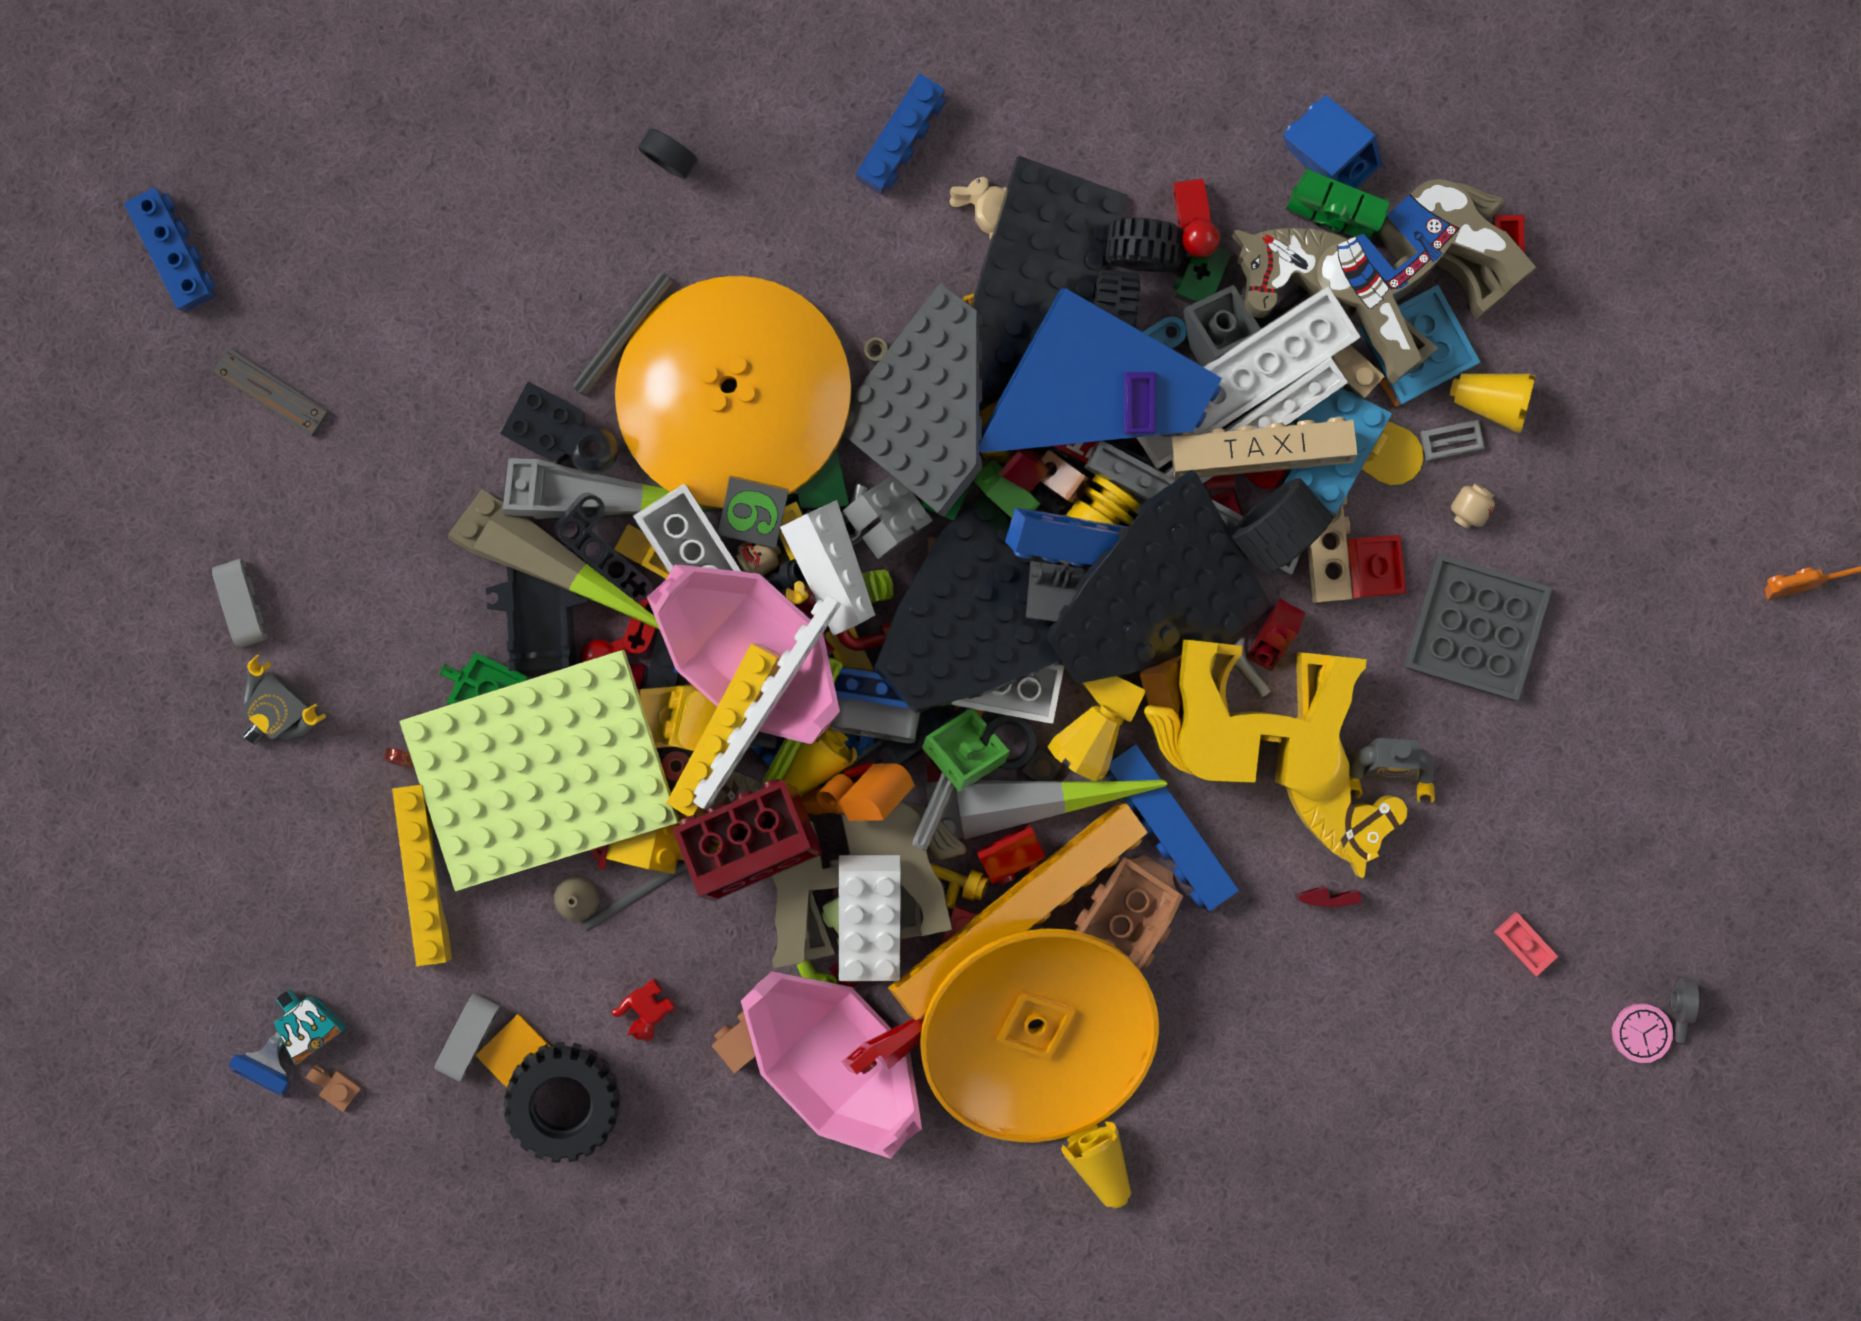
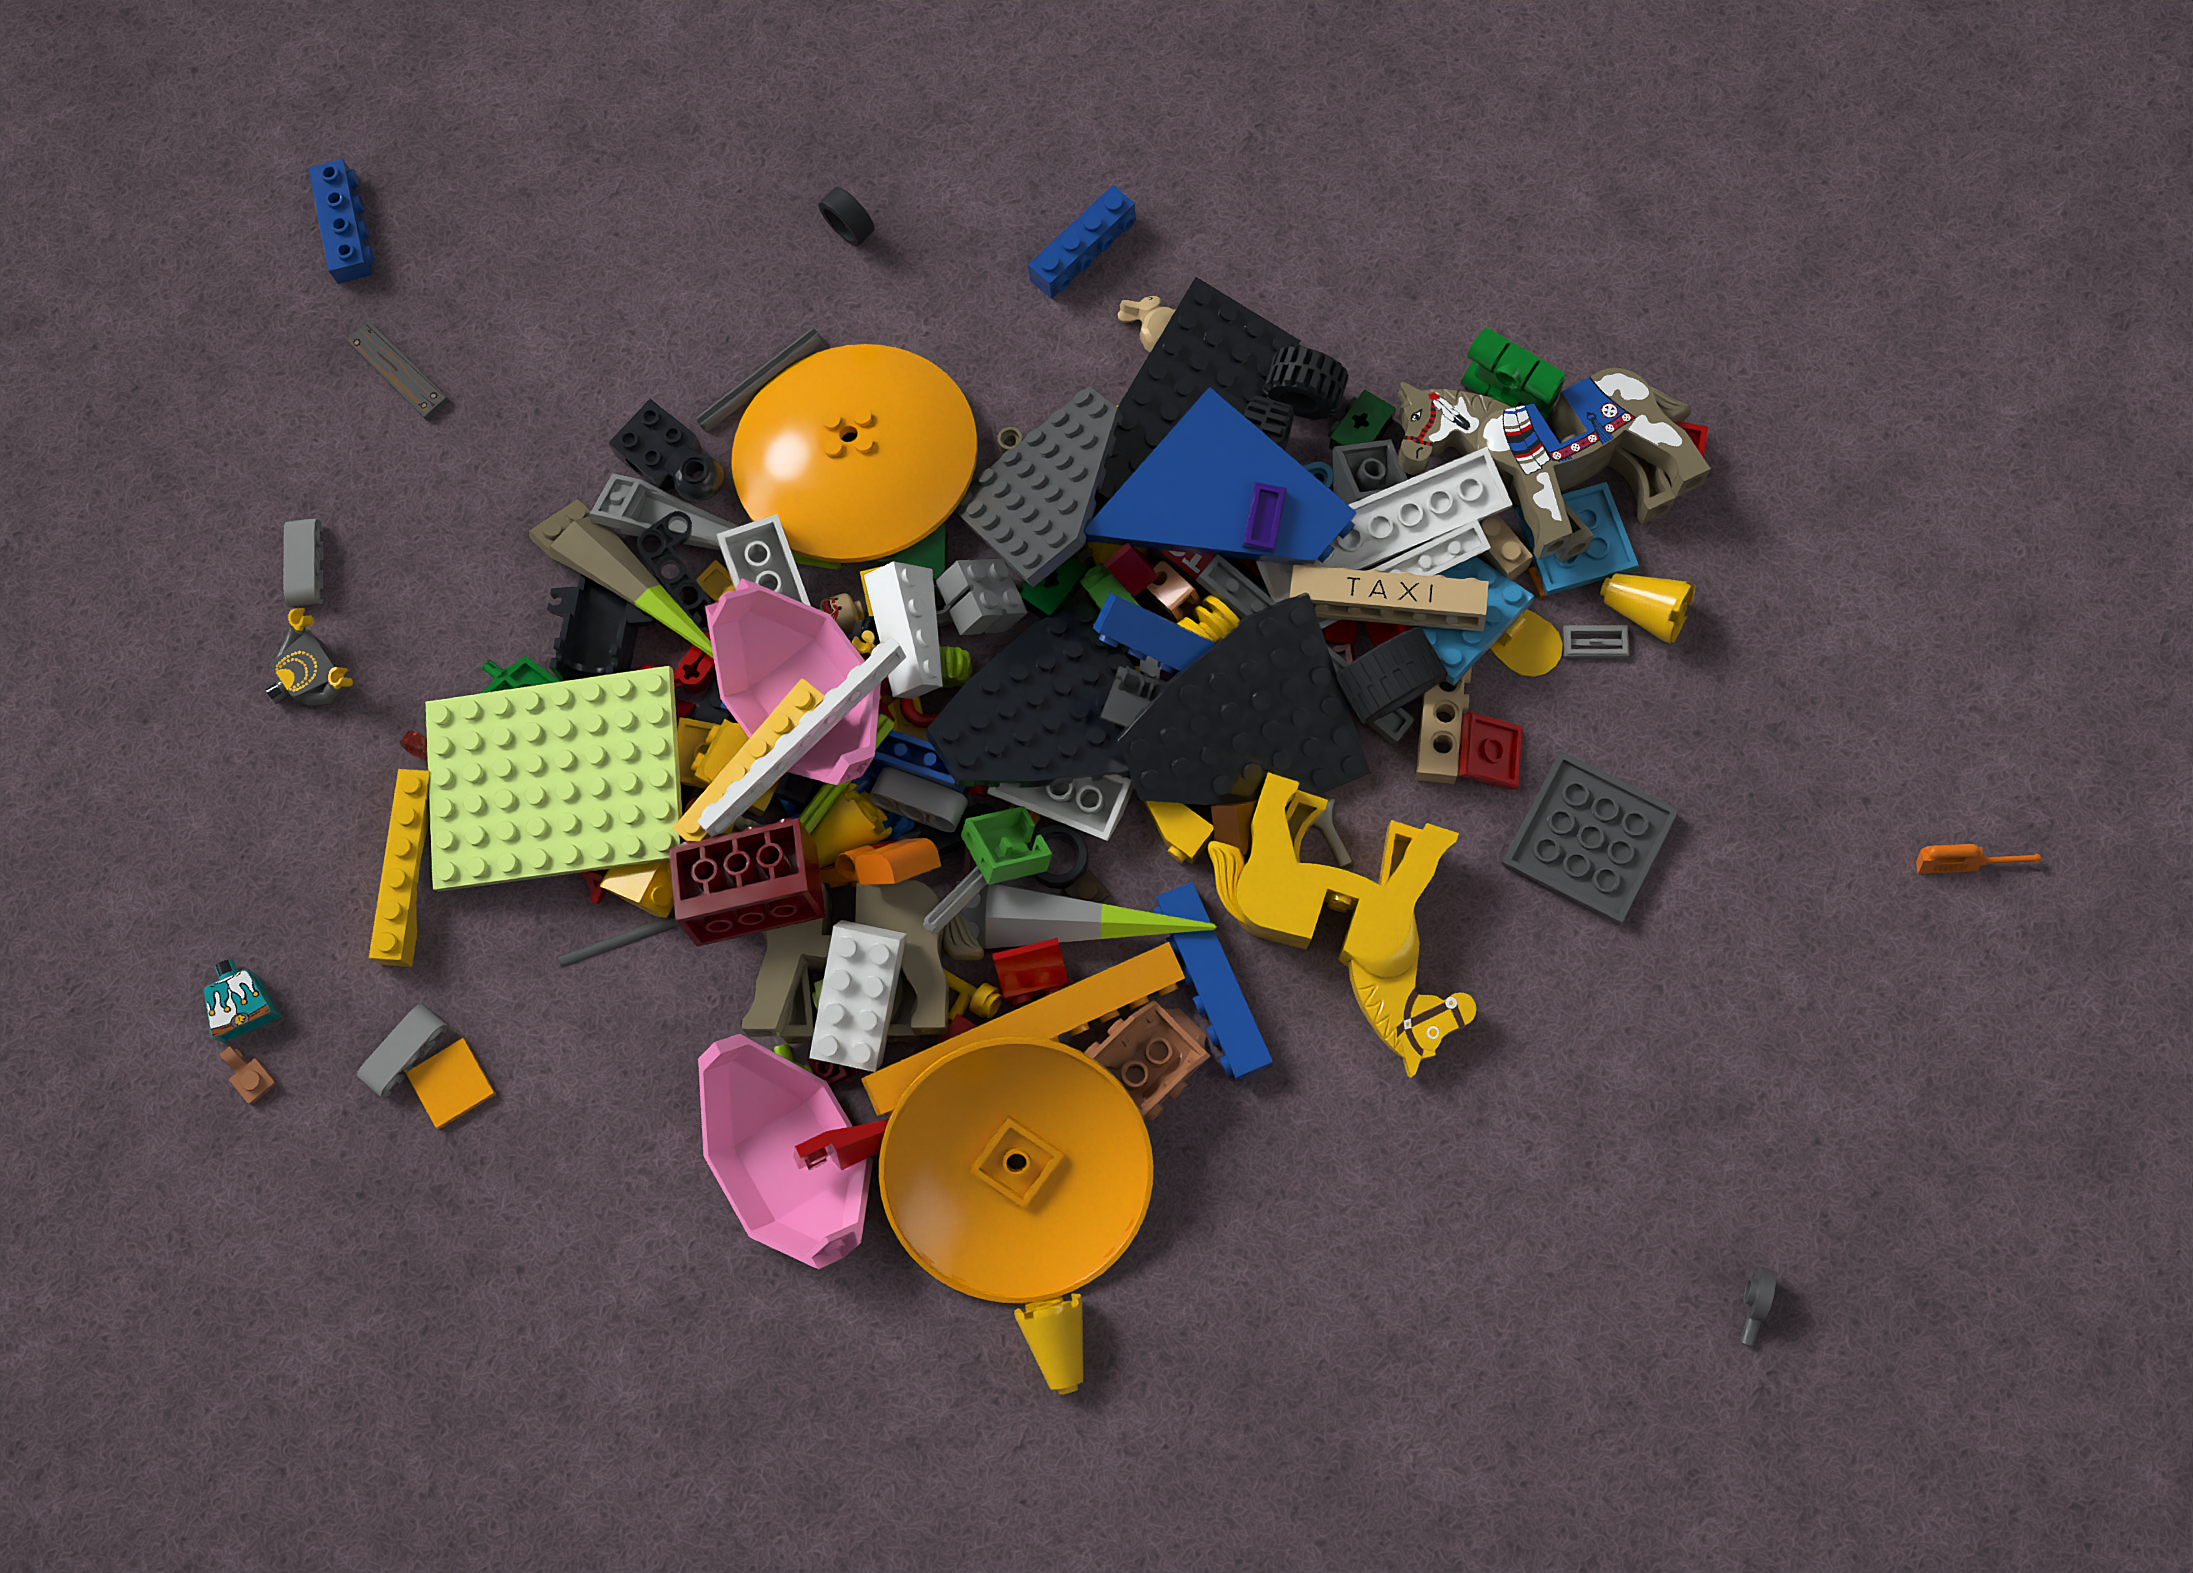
camera: 20 degrees right, 15 degrees down
blue piece [228,1032,289,1098] -> none
black tyre [503,1042,620,1163] -> none
dark tan helmet [554,876,599,922] -> none
red animal [612,978,677,1042] -> none
nougat slope [712,1011,755,1073] -> none
dark grey tile [718,475,789,548] -> none
yellow cone [1048,705,1121,782] -> none
red beam [1173,178,1220,258] -> none
dark red slope [1246,598,1306,671] -> none
blue slope [1283,95,1383,189] -> none
dark red slope [1295,886,1362,907] -> none
dark grey torso [1349,738,1435,803] -> none
tan head [1451,483,1496,529] -> none
coral plate [1494,912,1558,977] -> none
bright pink tile [1612,1003,1673,1063] -> none

